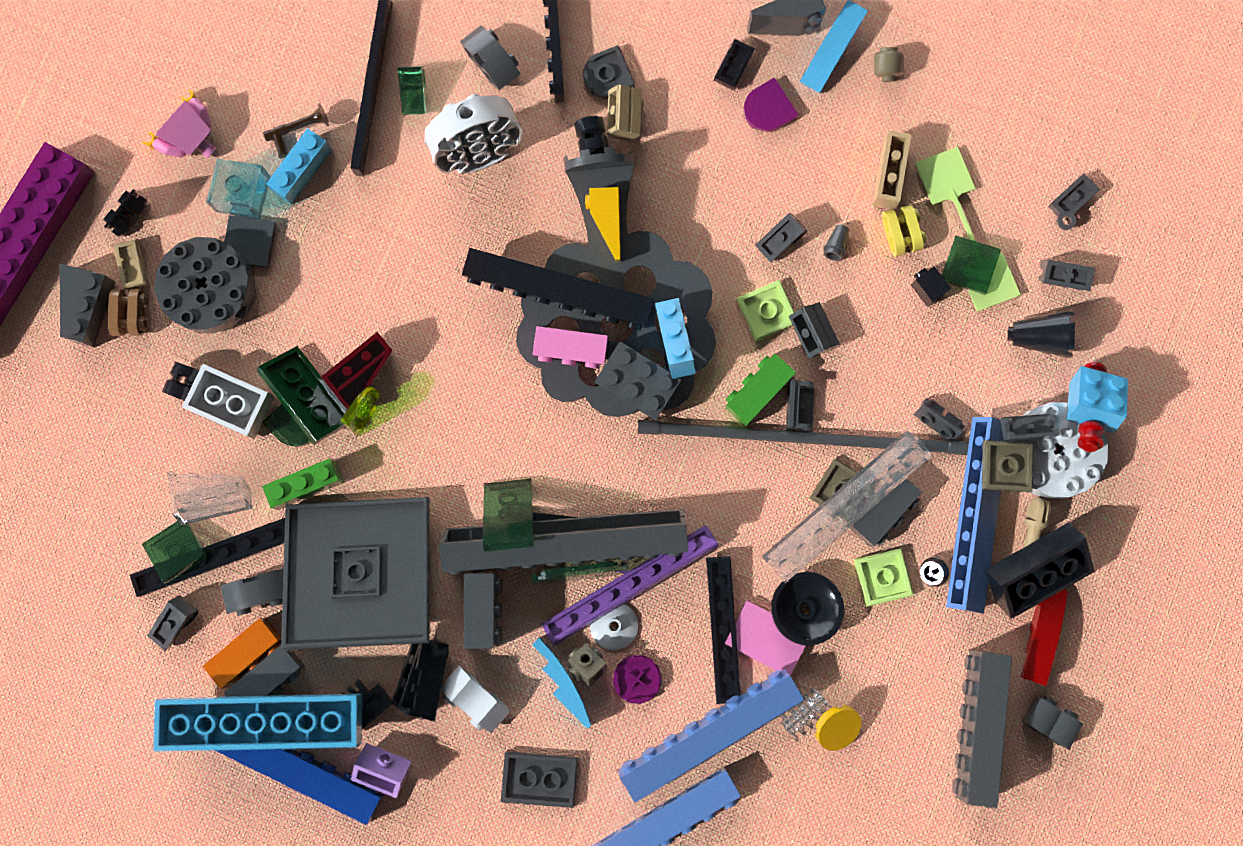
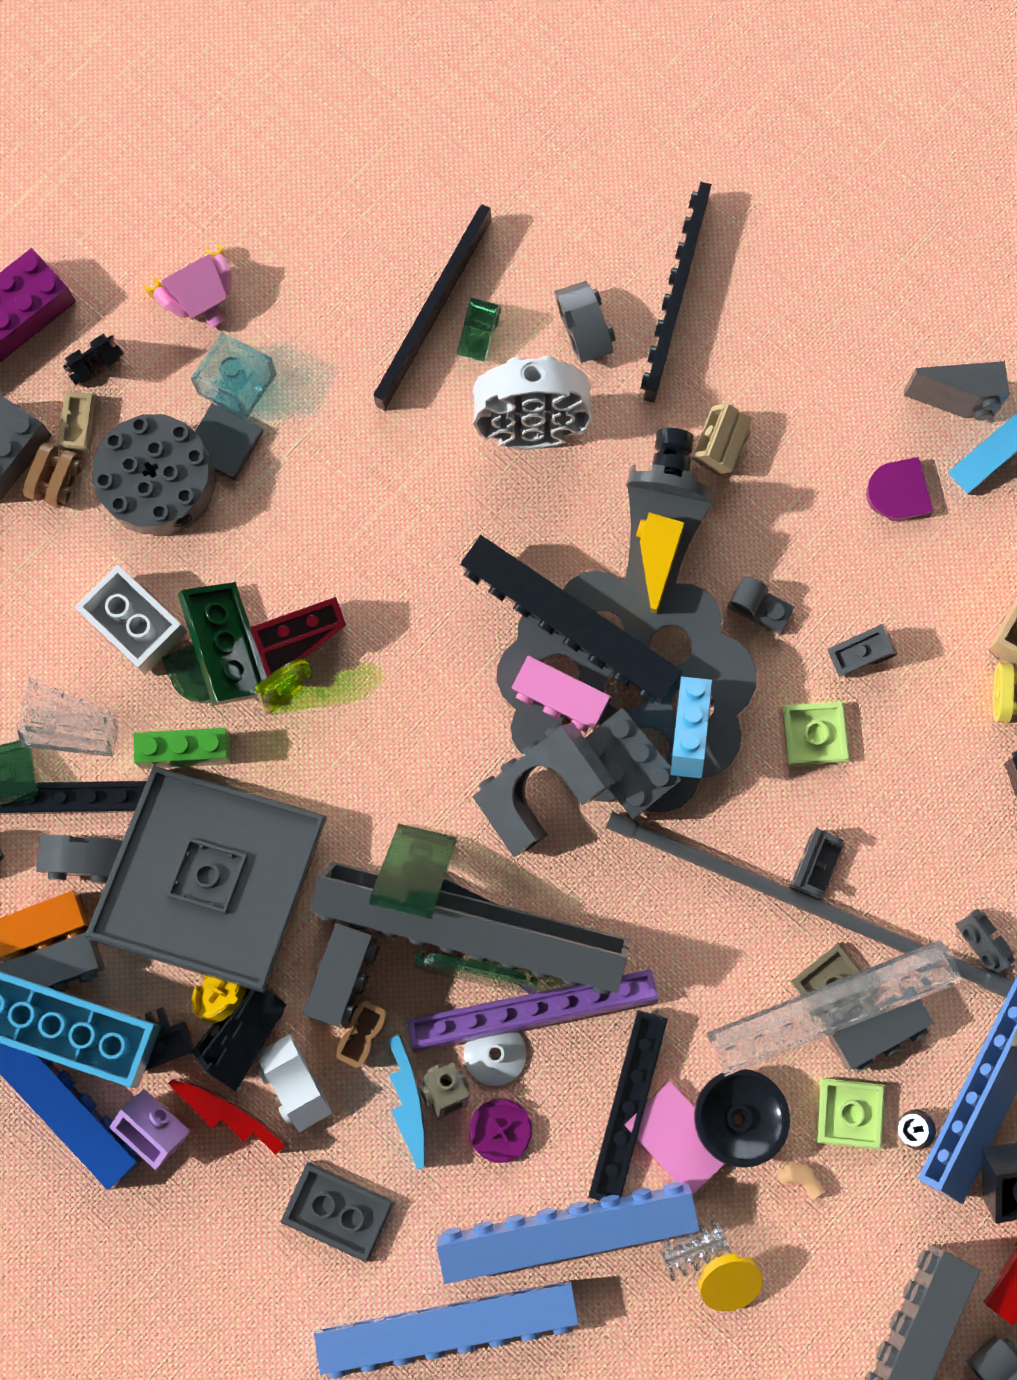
camera: 20 degrees right, 5 degrees down
black wheel [162,361,199,401] -> none
dark brown piece [263,103,329,158] -> none
medium azure brick [266,128,332,205] -> none
dark grey tile [583,45,636,99] -> none
black plate [713,38,755,90] -> none
bright green brick [725,354,796,427] -> none
dark grey brick [788,302,840,359] -> none
dark grey cone [823,224,849,261] -> none
none -> red slope [168,1078,288,1155]
none -> yellow tile [191,975,247,1024]
none -> medium nougat brick [336,1000,388,1069]
none -> dark grey arch [472,722,616,857]
none -> dark grey plate [727,576,795,635]
none -> light nougat arm [778,1163,825,1200]

